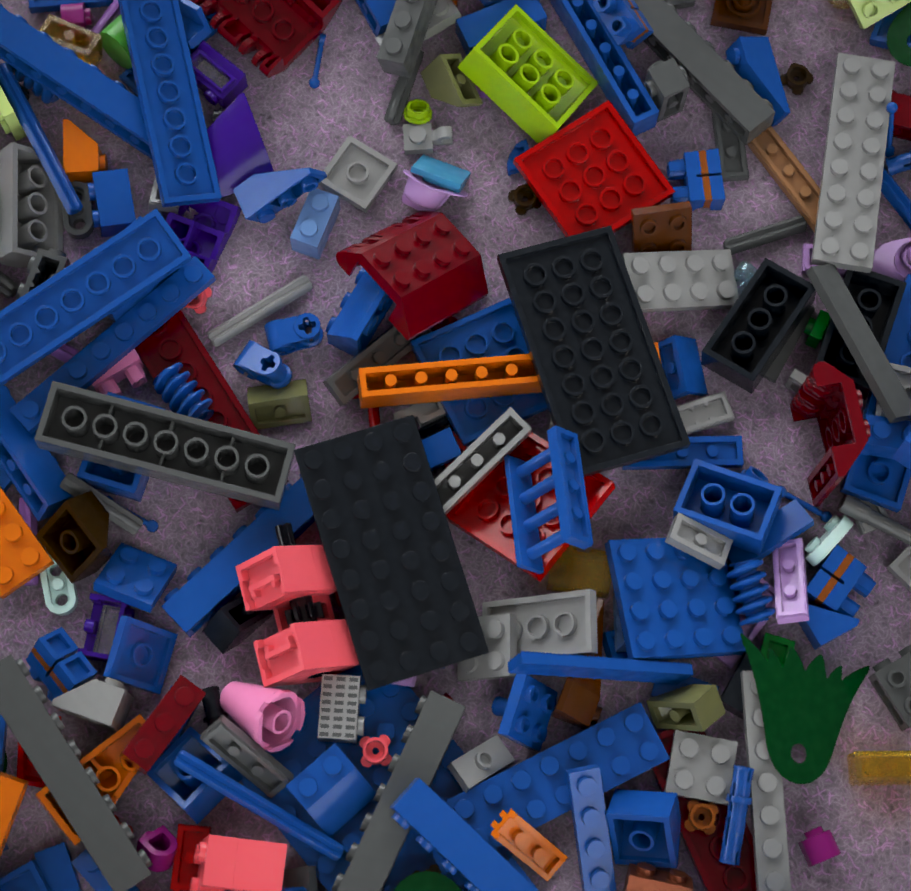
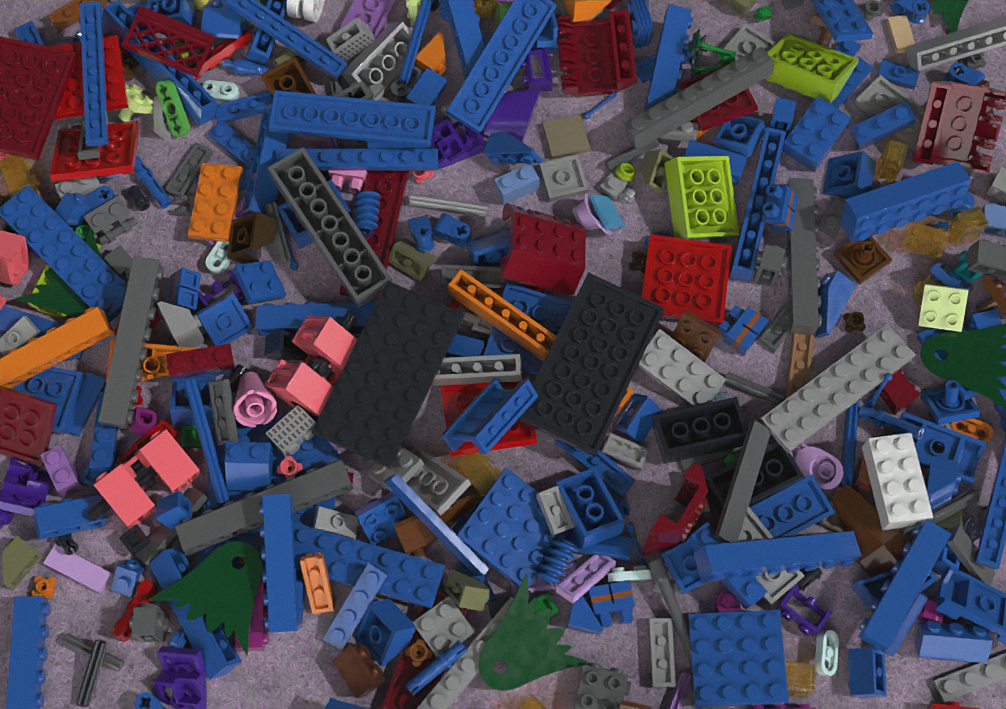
camera: 45 degrees right, 5 degrees down
none -> green plate [182,425,202,449]
none -> dark tan tile [542,114,591,159]

